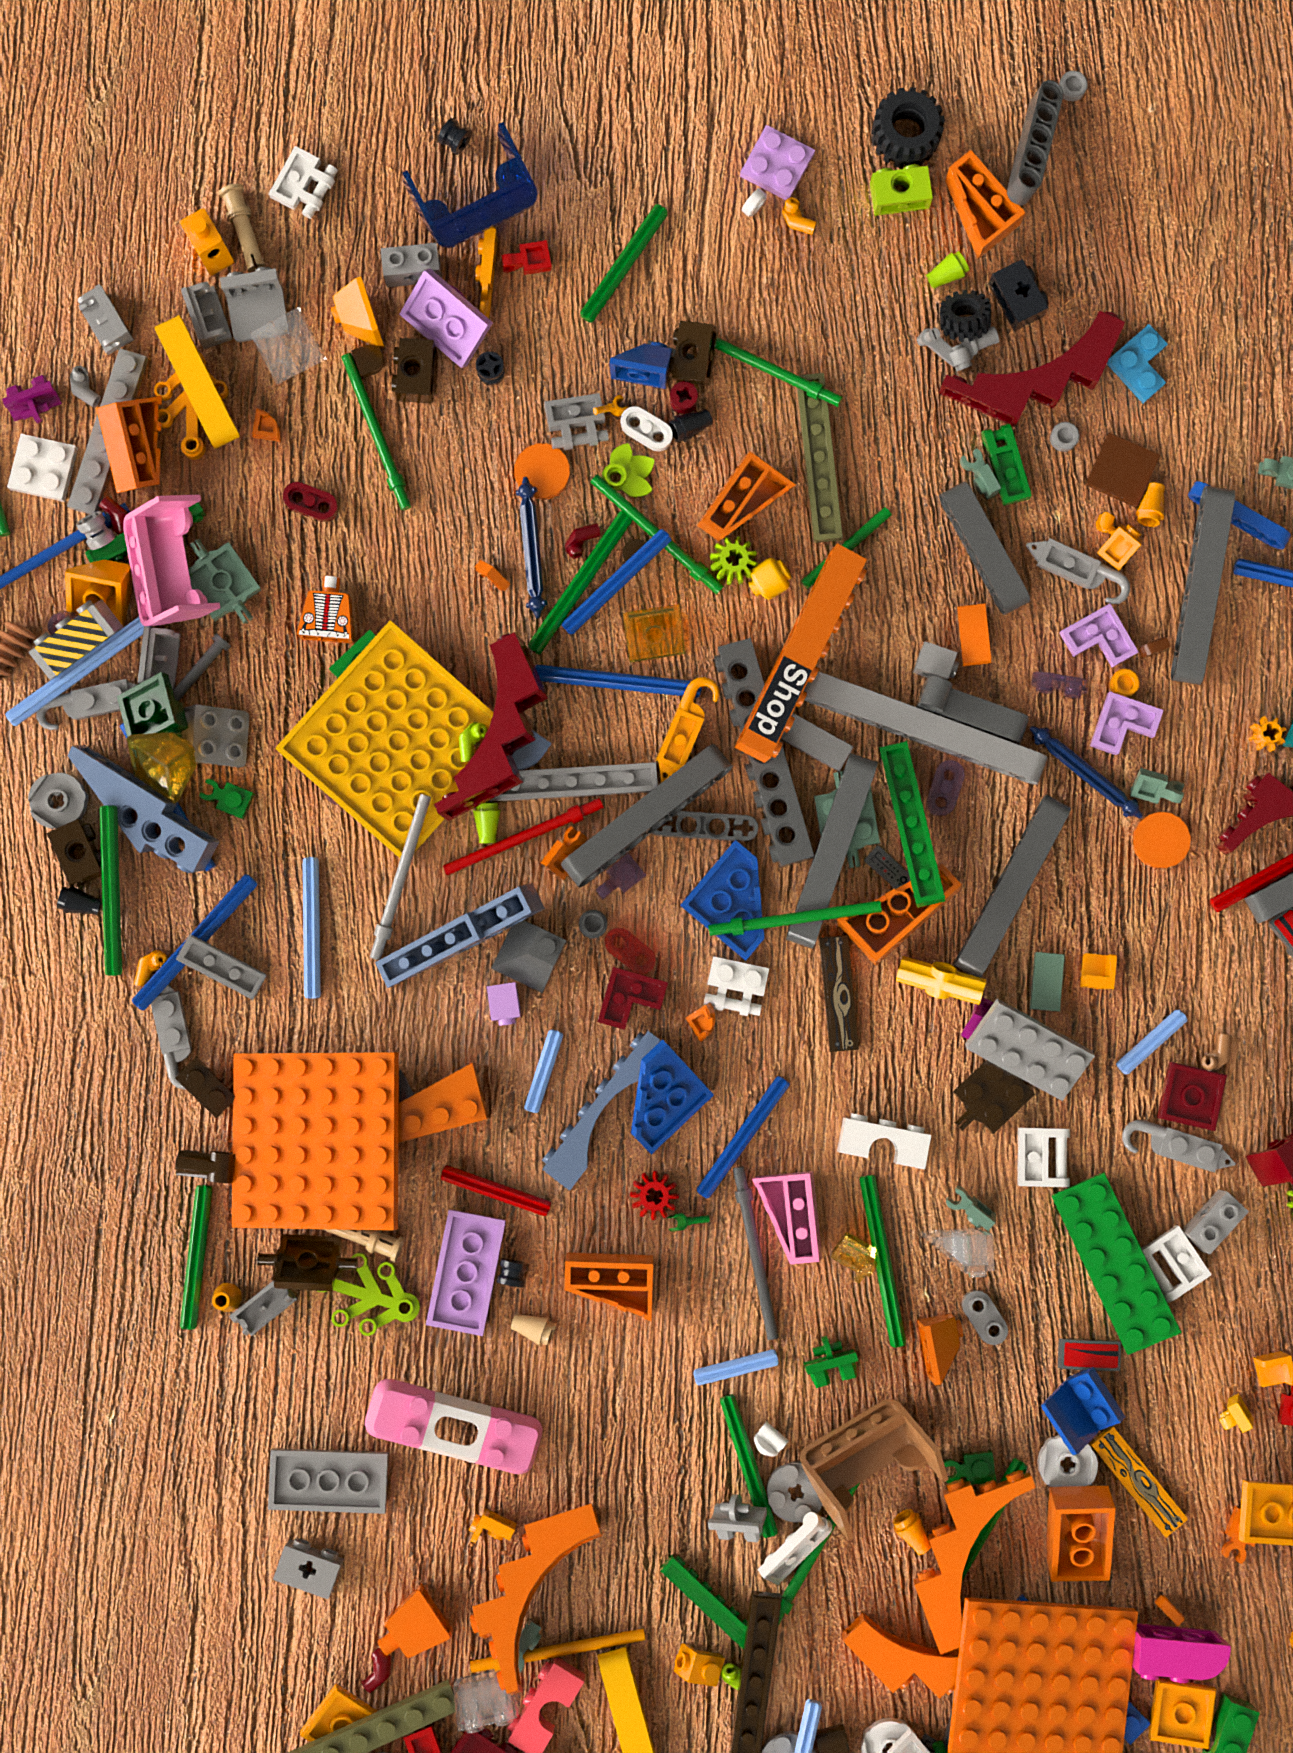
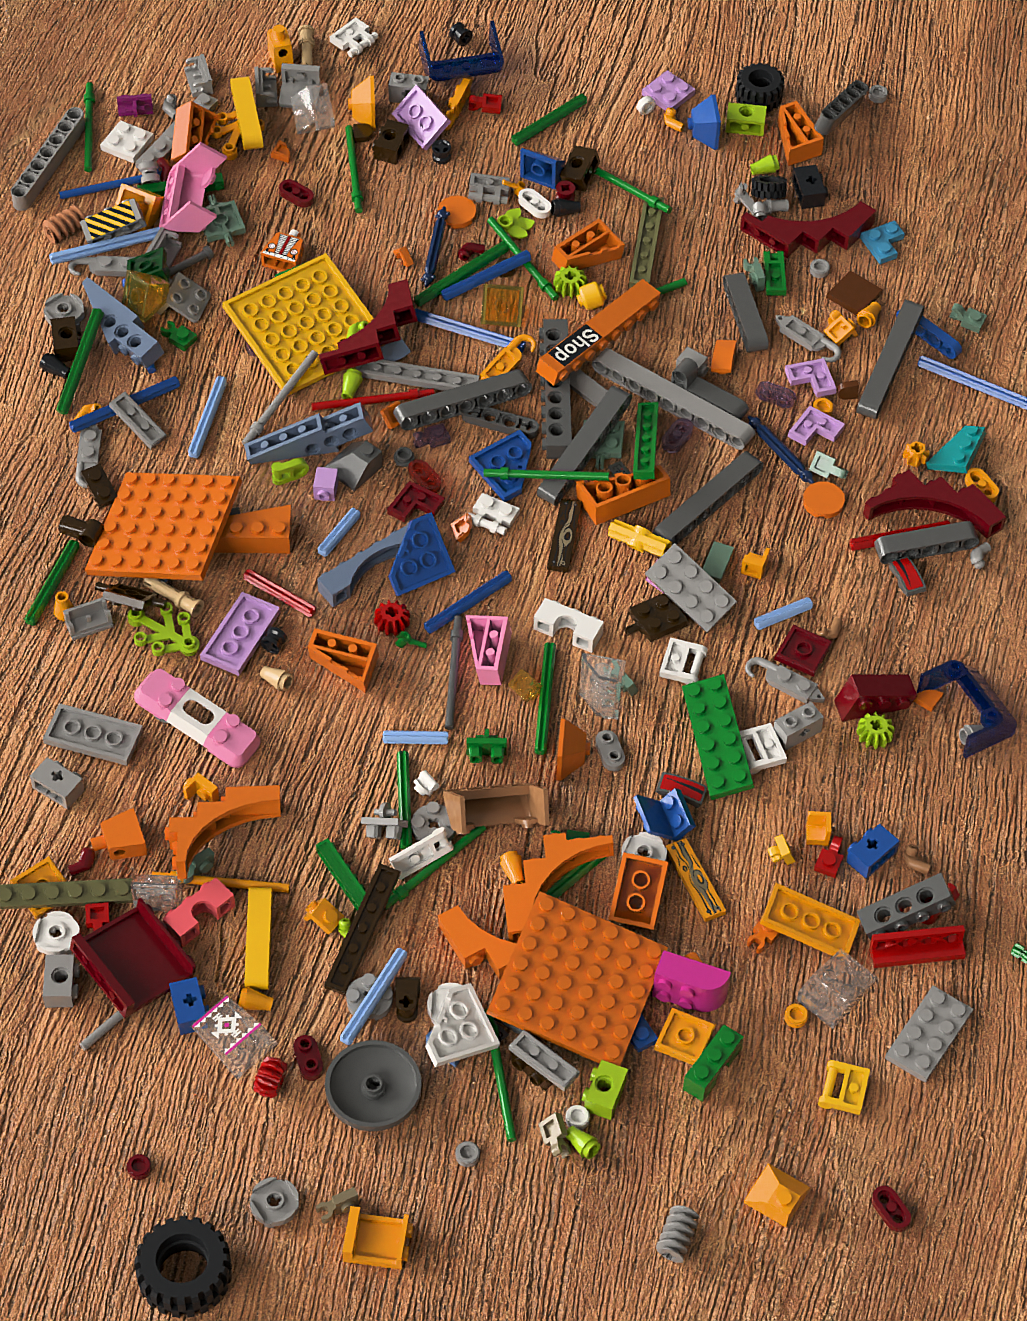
camera: 15 degrees right, 30 degrees down
none -> lime plate [271,458,309,485]
none -> blue slope [687,94,721,150]

